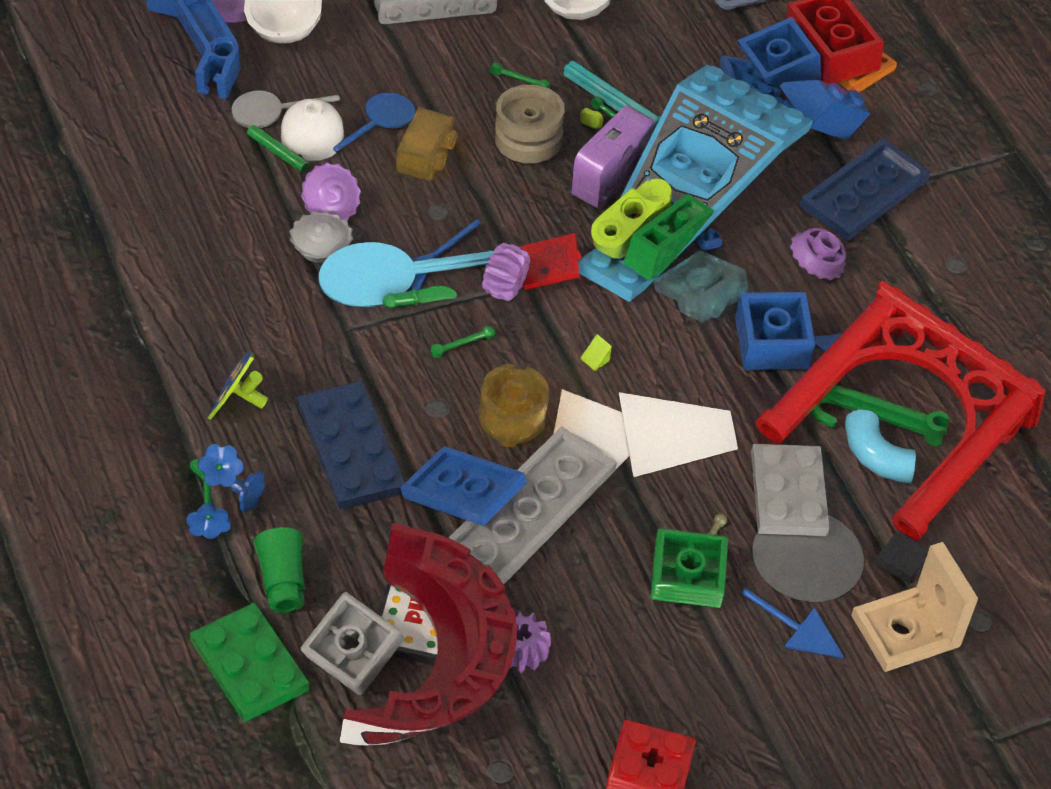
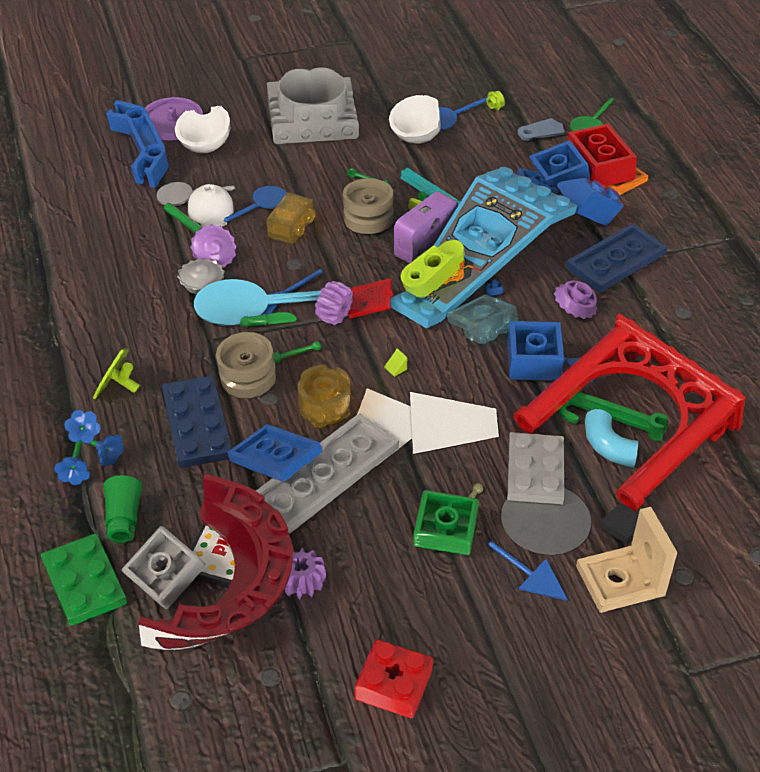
camera: 10 degrees right, 5 degrees down
green slope [624,194,714,281] -> none
none -> dark tan wheel [216,332,277,398]

